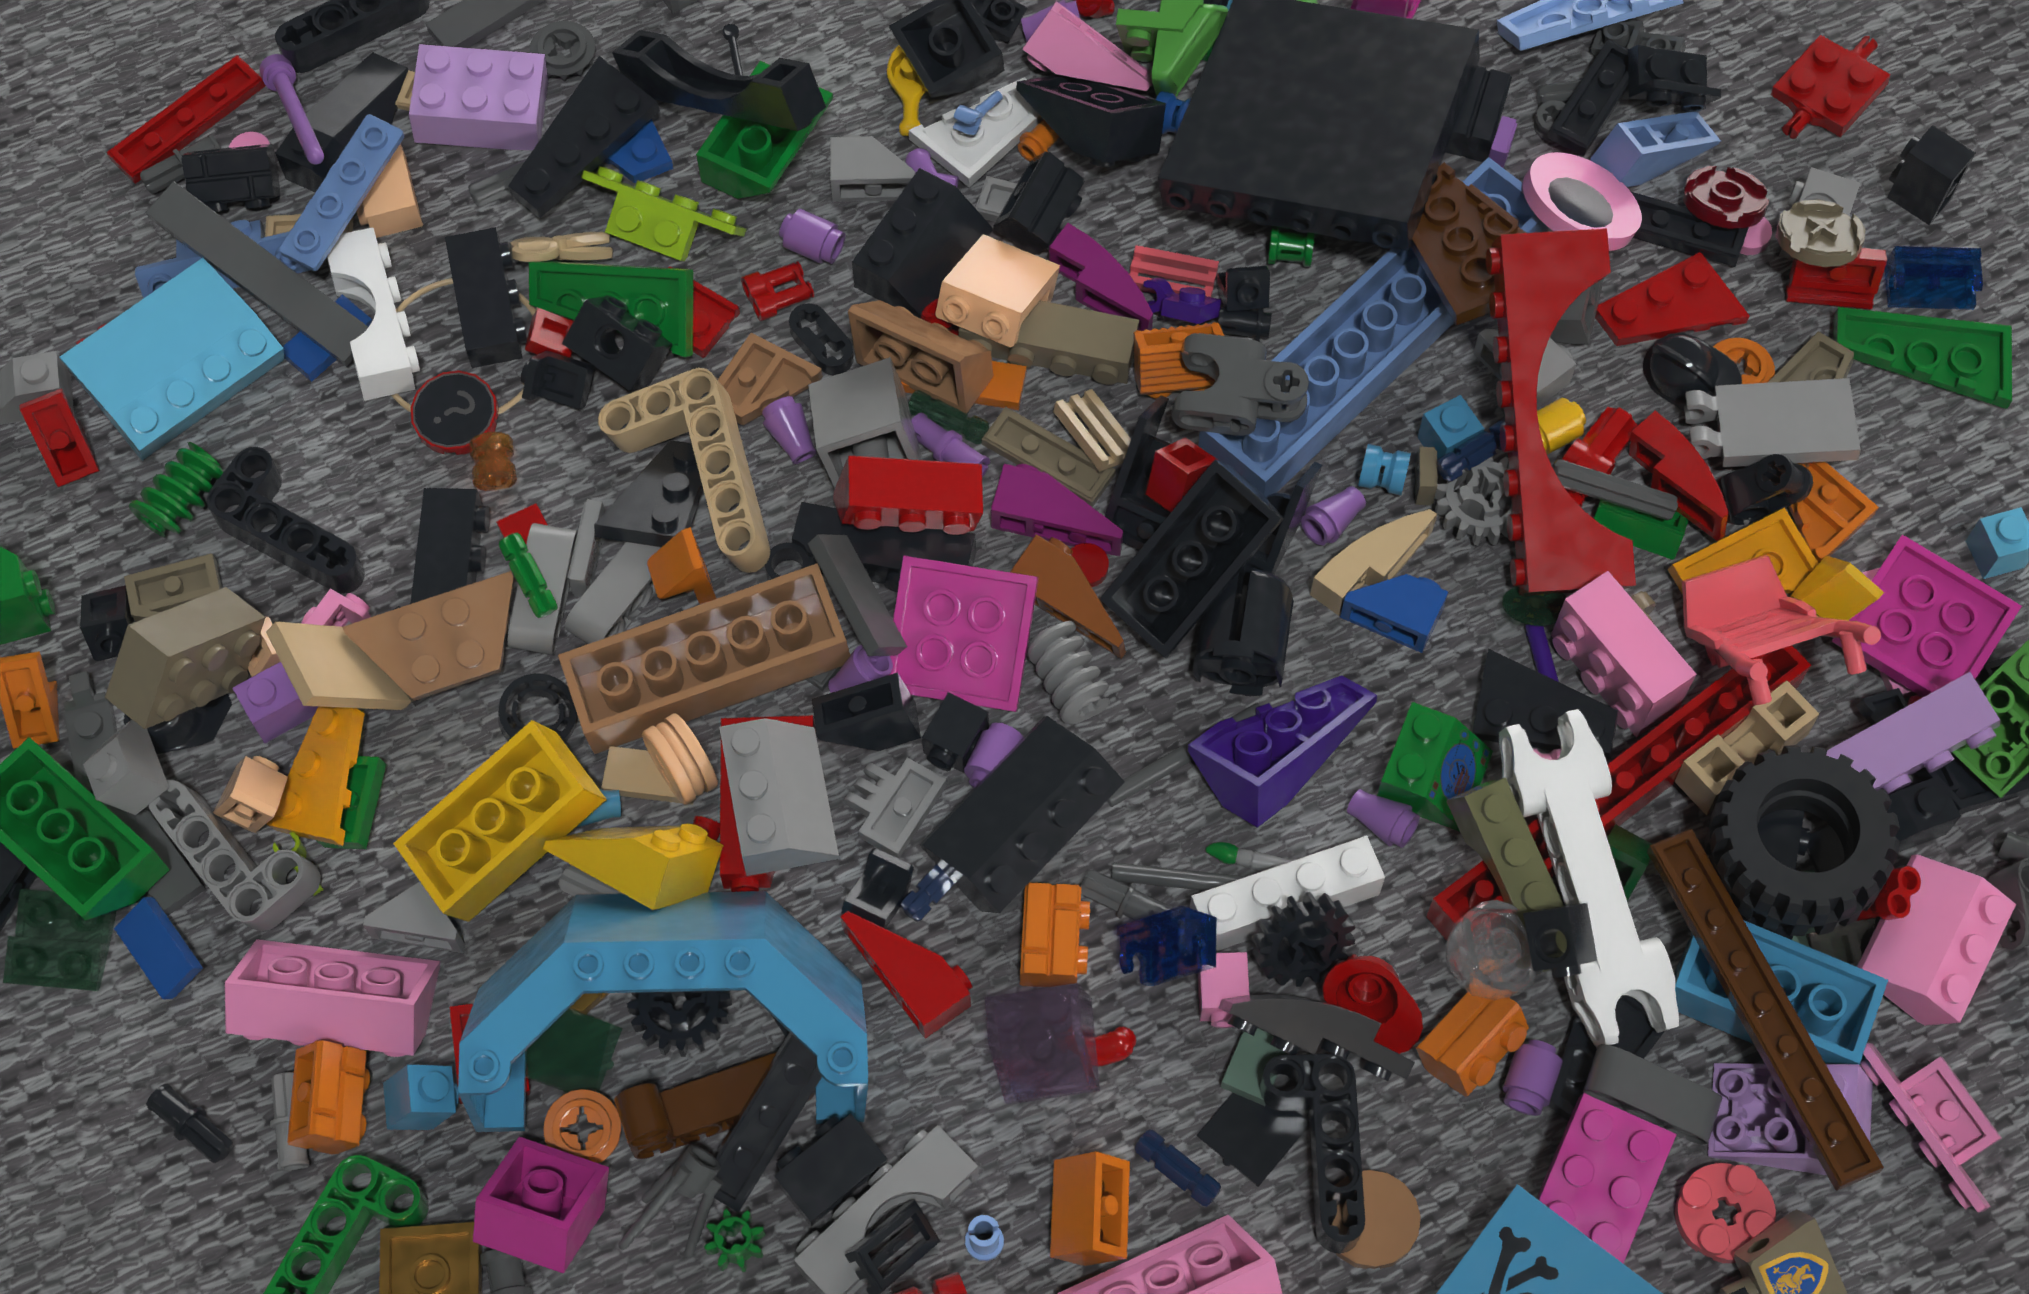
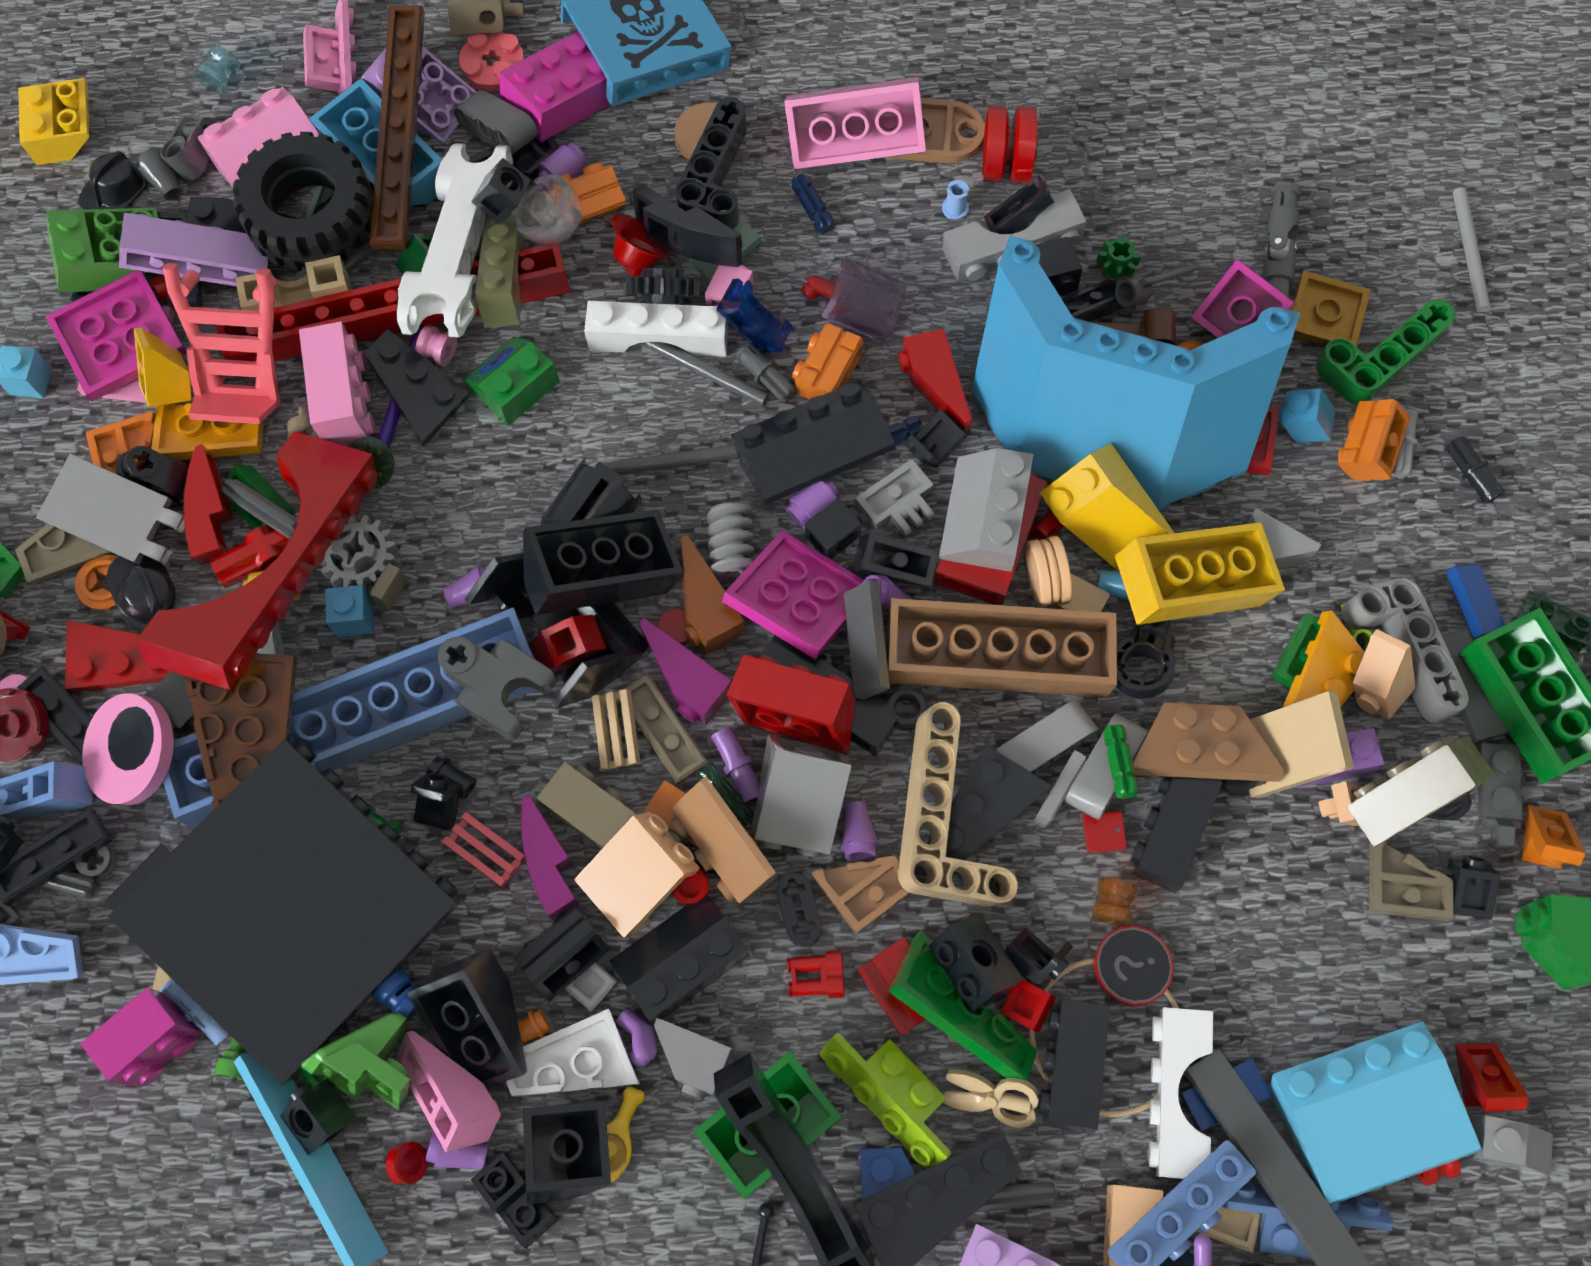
camera: 155 degrees left, 5 degrees up
light grey slope [83,720,169,815] -> none
green piece [129,442,224,538] -> none
black beam [207,447,365,594] -> none
bright pink slope [225,939,440,1057] -> none
bright pink bracket [301,589,371,627] -> none
orange slope [647,527,717,604] -> none
medium lavender brick [779,209,846,264] -> none
medium blue hand [953,91,1003,135] -> none
orange brick [1050,1151,1130,1266] -> none
orange brick [1134,322,1224,398] -> none
dark purple plate [1143,277,1221,324] -> none
dark purple wedge [1188,675,1377,828] -> none
black piece [1197,1093,1309,1187] -> none
piece [1205,842,1293,872] -> none
tan slope [1310,509,1437,616] -> none
blue slope [1340,574,1448,653] -> none
medium lavender cone [1347,789,1420,848] -> none
dark azure wheel [1358,444,1411,496] -> none
dark blue axle [1437,420,1506,482] -> none
medium lavender tile [1489,116,1518,168] -> none

